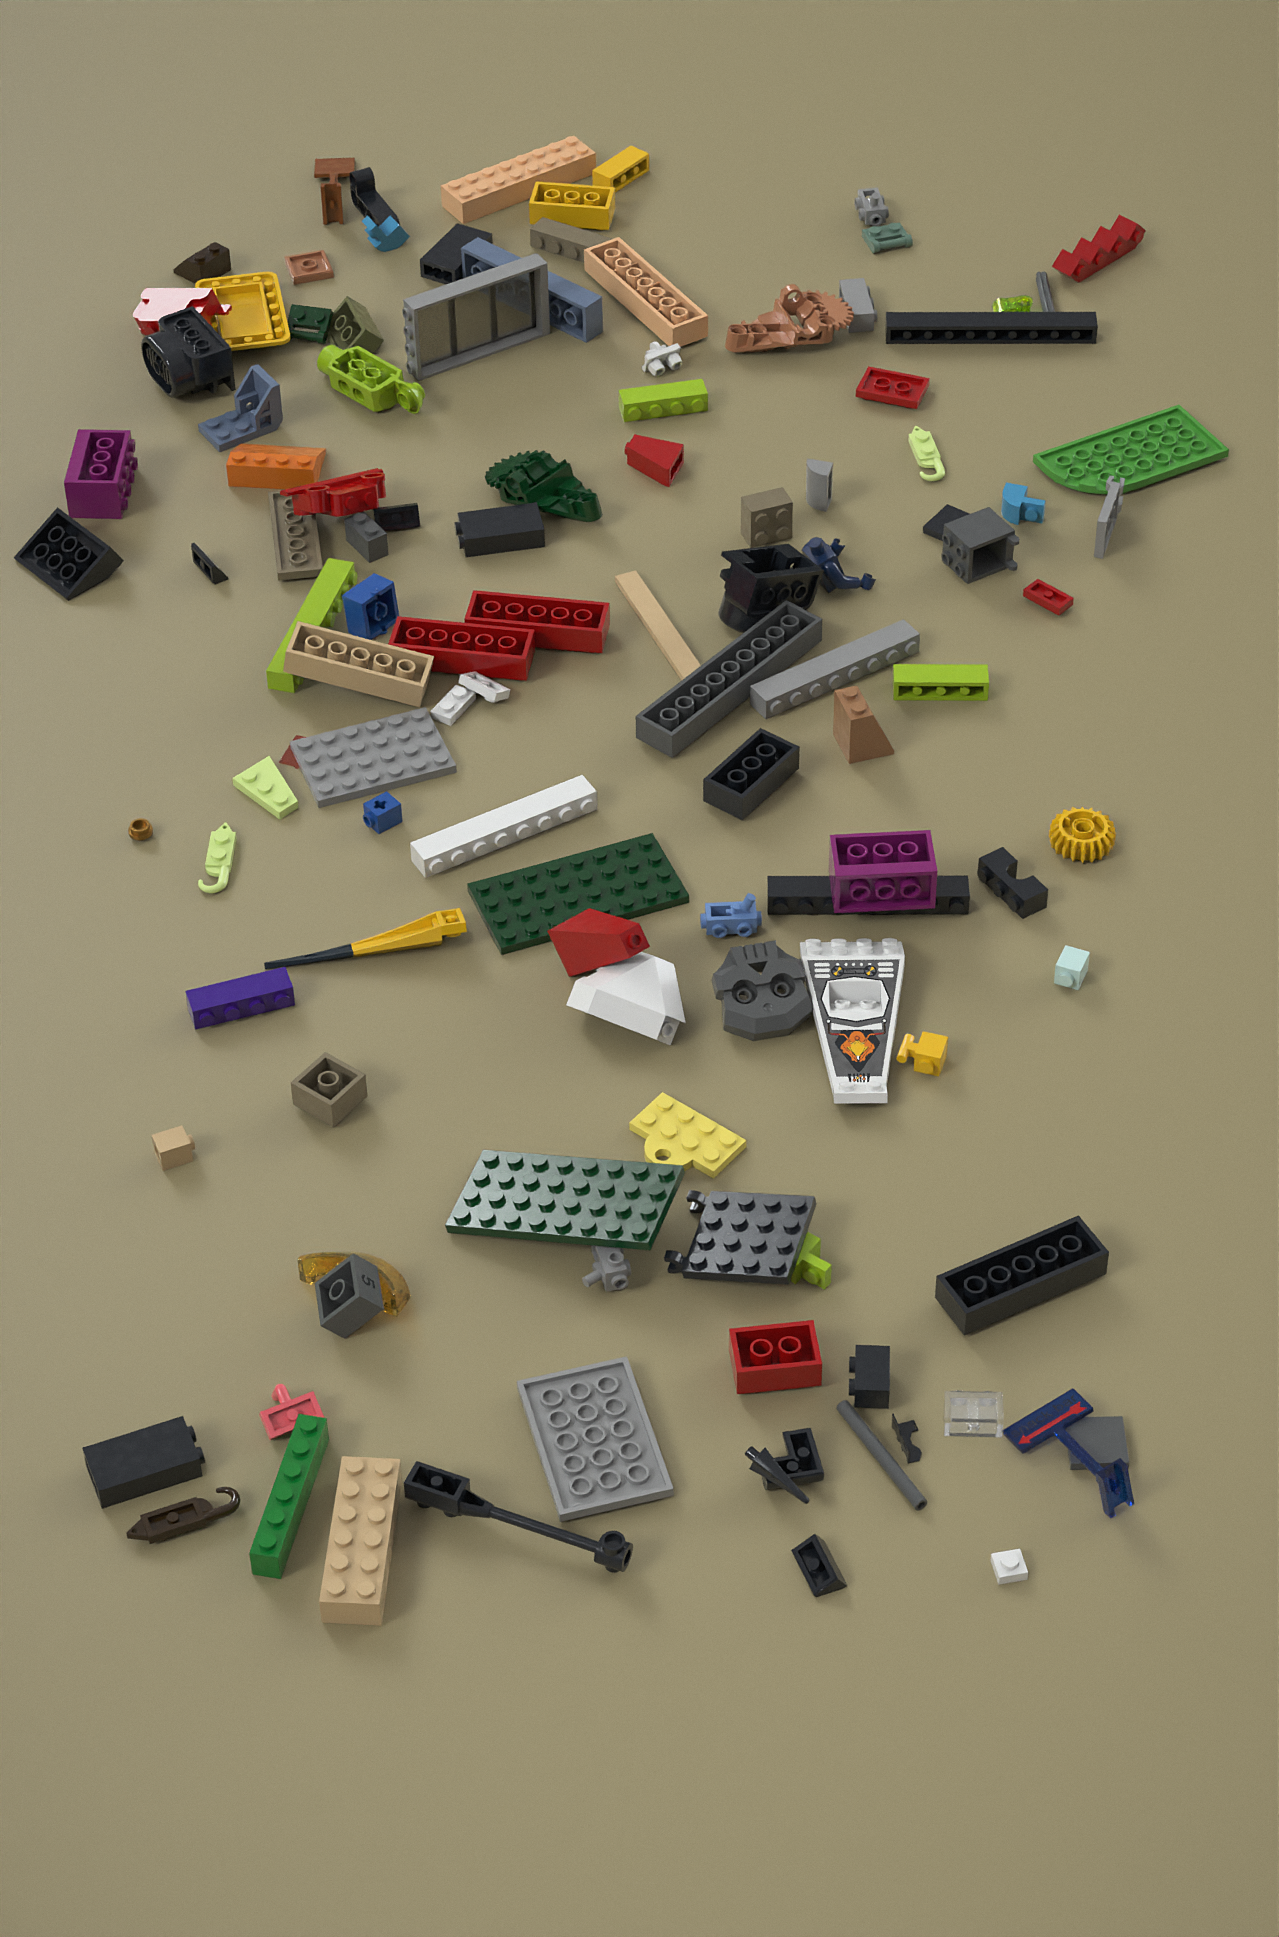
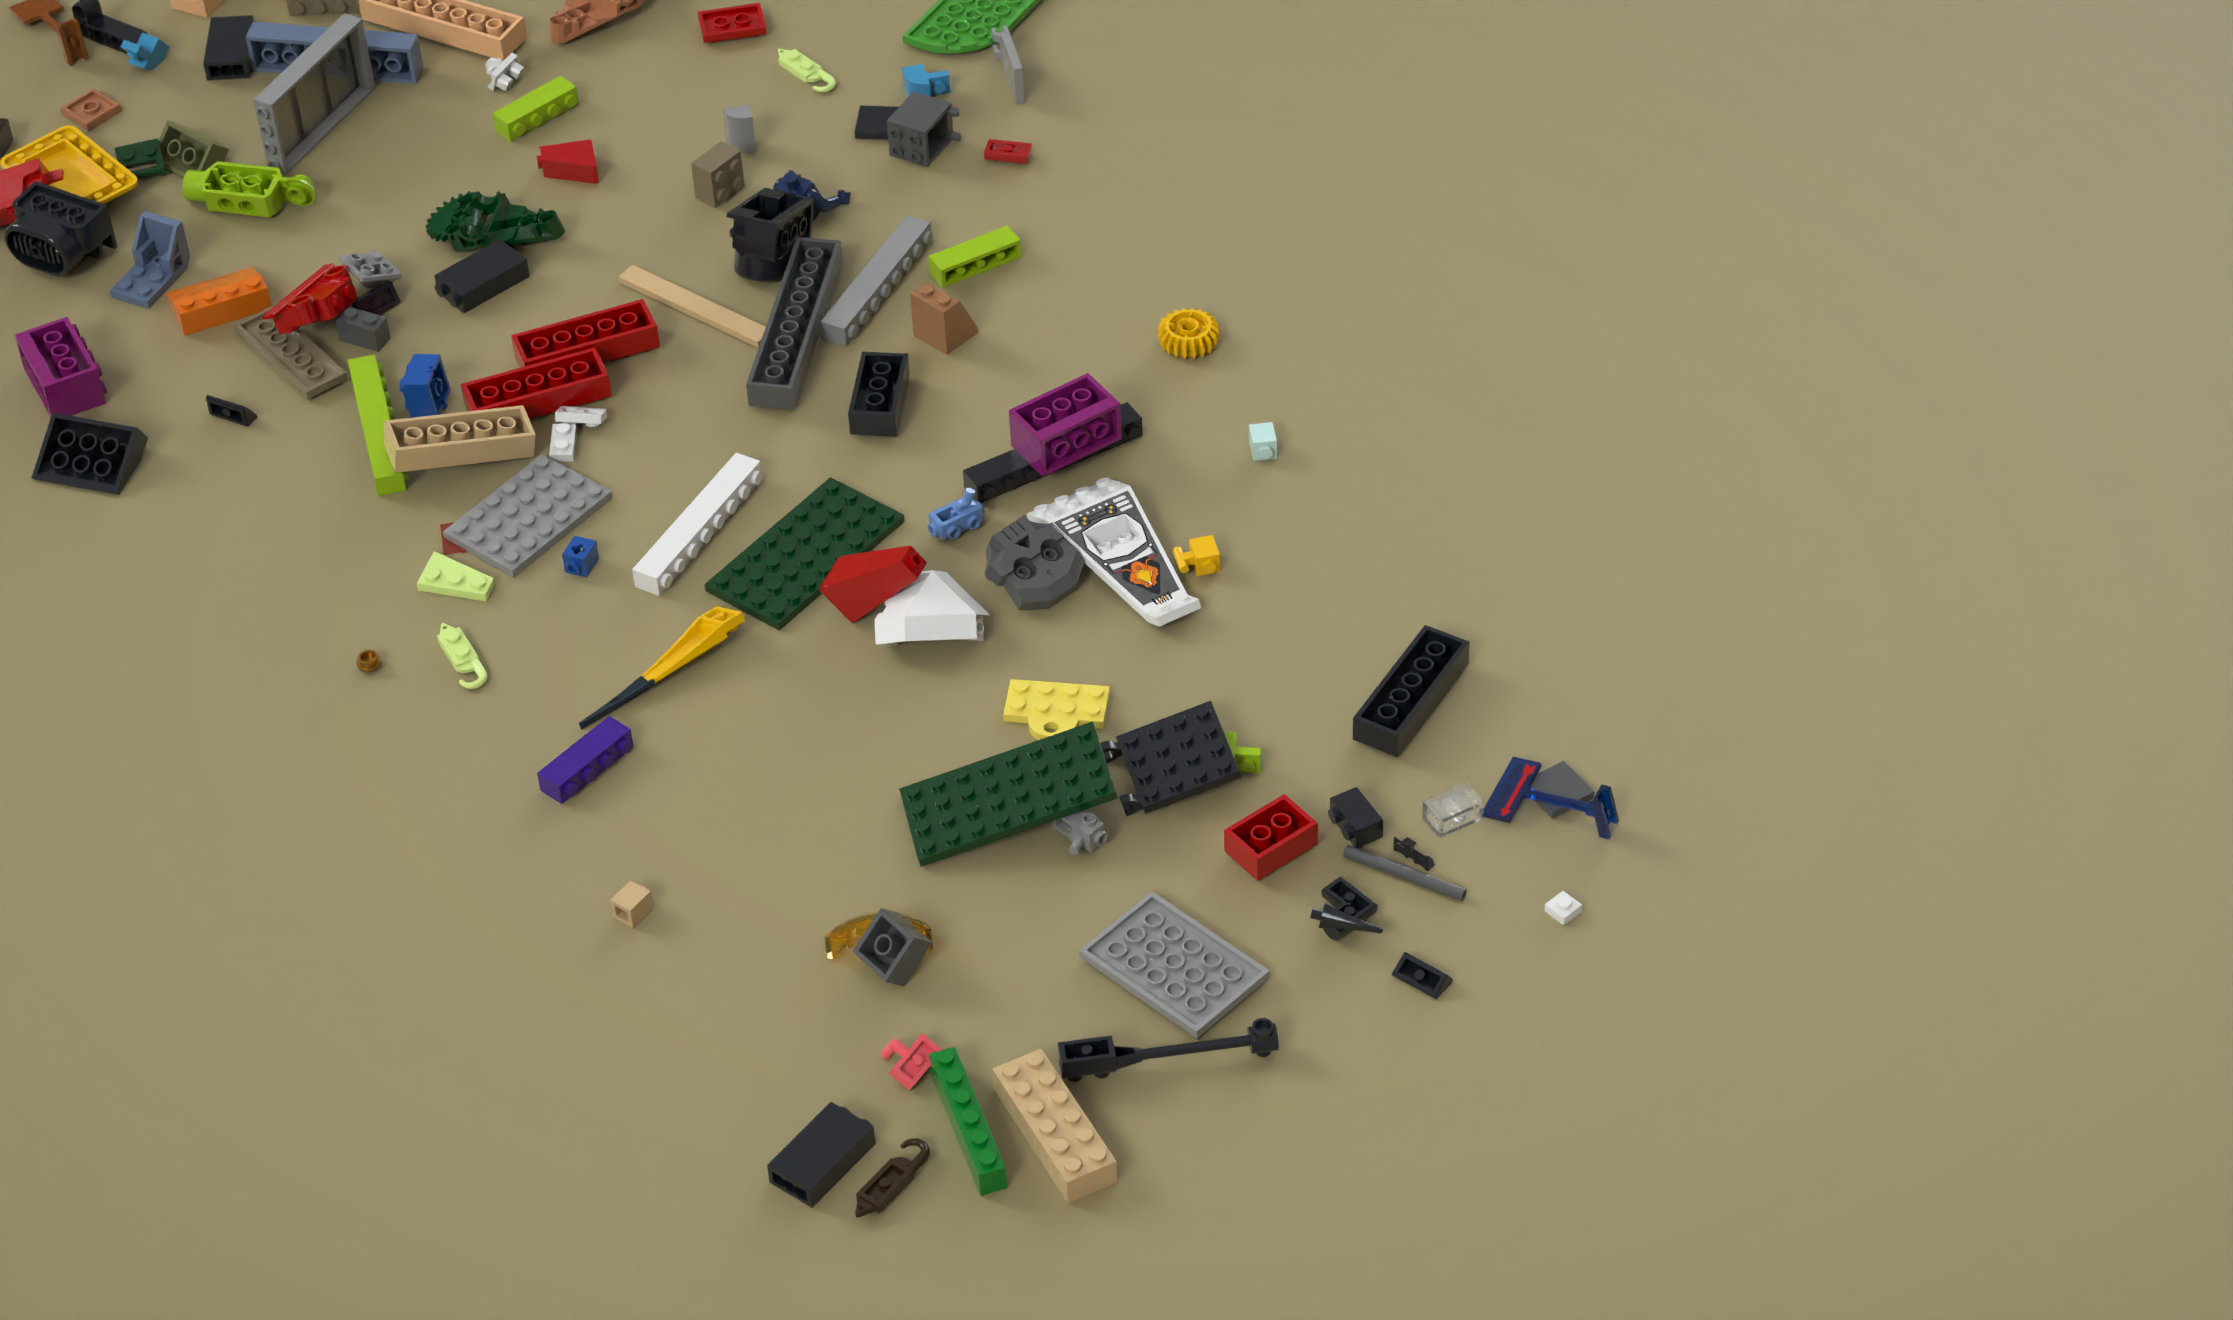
camera: 30 degrees left, 0 degrees up
dark tan brick [291,1052,368,1127] -> none
black arch [977,847,1048,919] -> none
none -> light grey slope [339,251,402,288]

